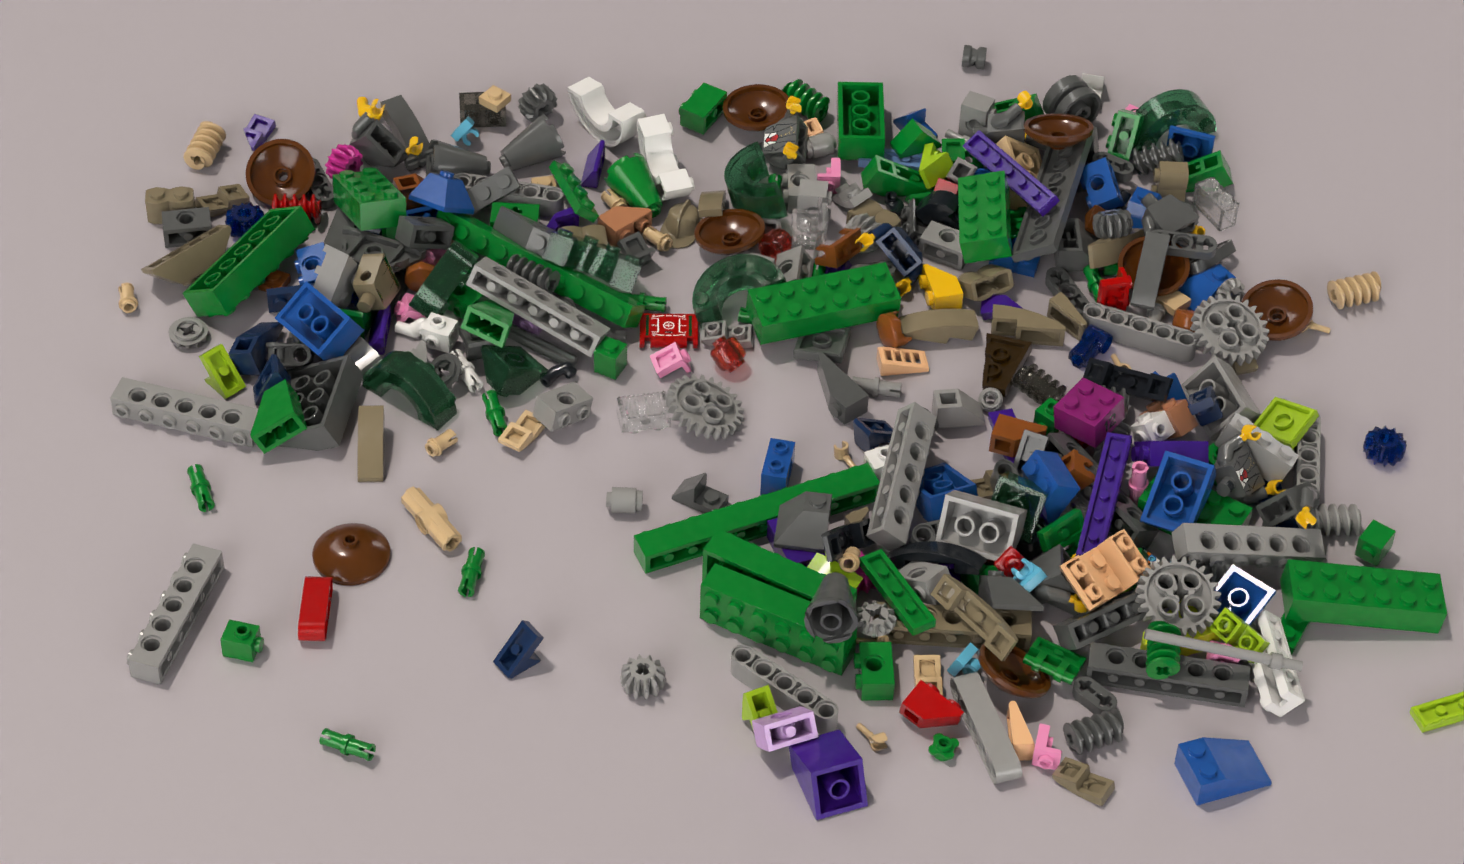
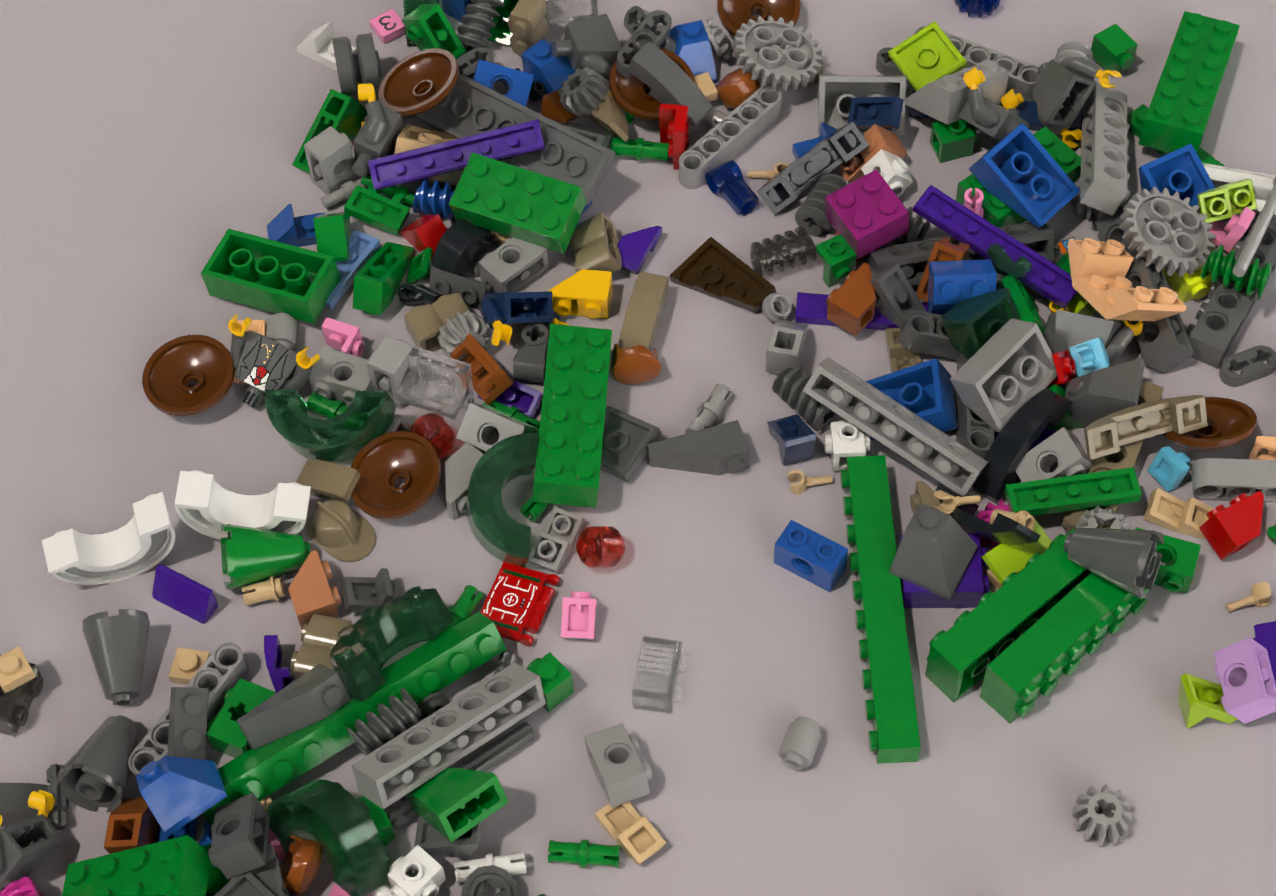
camera: 65 degrees left, 10 degrees up
medium azure tile [451,116,480,146] -> none
clear green slope [481,345,548,397] -> none
dark grey gear [518,83,558,122] -> none
black arm [540,362,577,387] -> none
green plate [549,160,599,223] -> none
tan pin [643,226,673,251] -> none
light grey gear [665,374,744,440] -> none
dark grey slope [672,473,729,513] -> none
green brick [679,82,727,135] -> none
light grey beam [730,644,839,734] -> none
green piece [782,79,830,123] -> none
light grey slope [832,182,873,208] -> none
light nougat slope [876,347,929,376] -> none
lime slope [919,142,953,189] -> none
flat silver slope [946,157,978,185] -> none
dark grey wheel [962,45,987,70] -> none
dark tan slope [991,304,1066,346] -> none
green plate [1022,636,1087,685] -> none
dark grey beam [1045,267,1090,316] -> none
dark tan slope [1047,292,1087,342] -> none
dark purple brick [1131,441,1209,467] -> none
none -> tan hand [933,490,981,514]
none -> clear green arm [987,243,1032,278]

